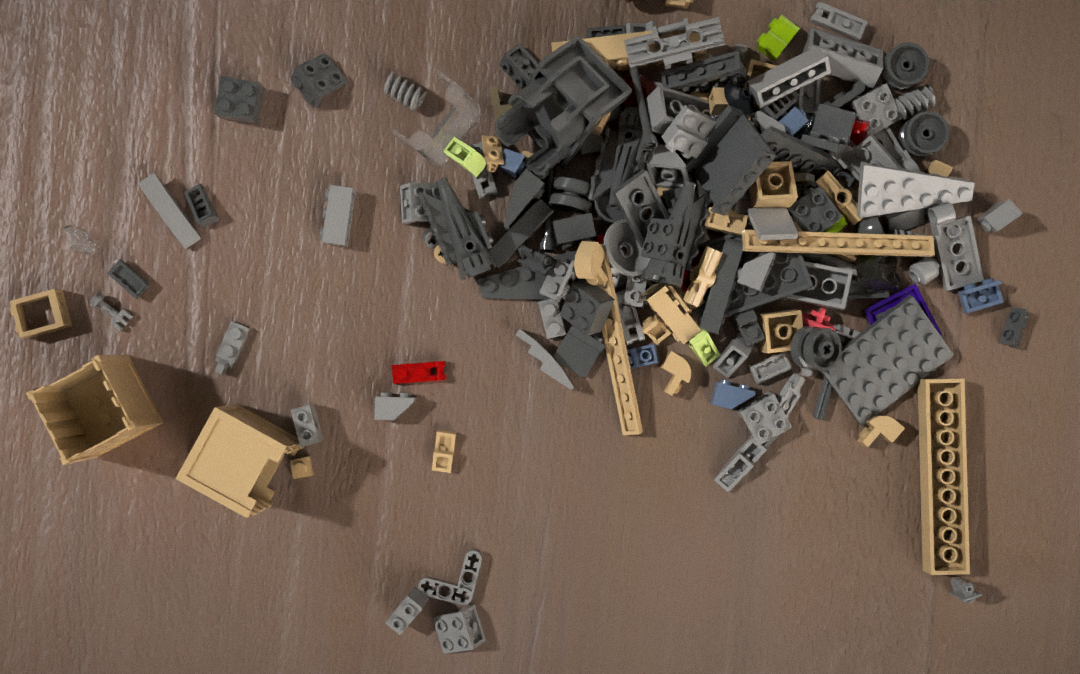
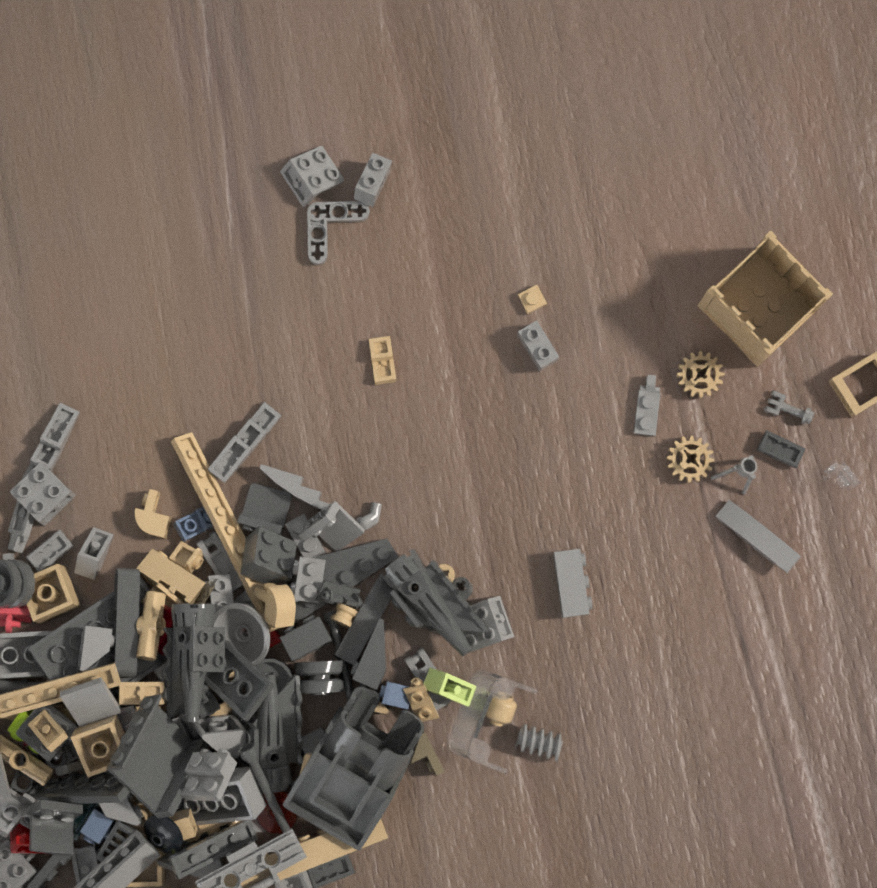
camera: 160 degrees right, 5 degrees down
tan container [175,404,304,518] -> none
dark grey slope [184,184,219,228] -> none
dark grey brick [214,76,265,125] -> none
dark grey bracket [291,54,347,109] -> none
light grey slope [374,392,416,420] -> none
red plate [392,361,447,384] -> none
dark grey bracket [499,44,538,89] -> none
yellowish green slope [688,330,720,367] -> none
sand blue slope [710,379,755,409] -> none
dark grey brick [730,309,765,347] -> none
none -> tan slope [28,709,68,752]
none -> light grey slope [208,402,282,483]
none -> light grey bracket [298,501,365,552]
none -> tan wheel [330,603,357,628]
none -> light grey arm [356,502,382,530]
none -> tan head [485,692,517,726]
none -> tan gear [666,435,714,483]
none -> tan gear [676,351,724,399]
none -> light grey plant [711,455,757,495]

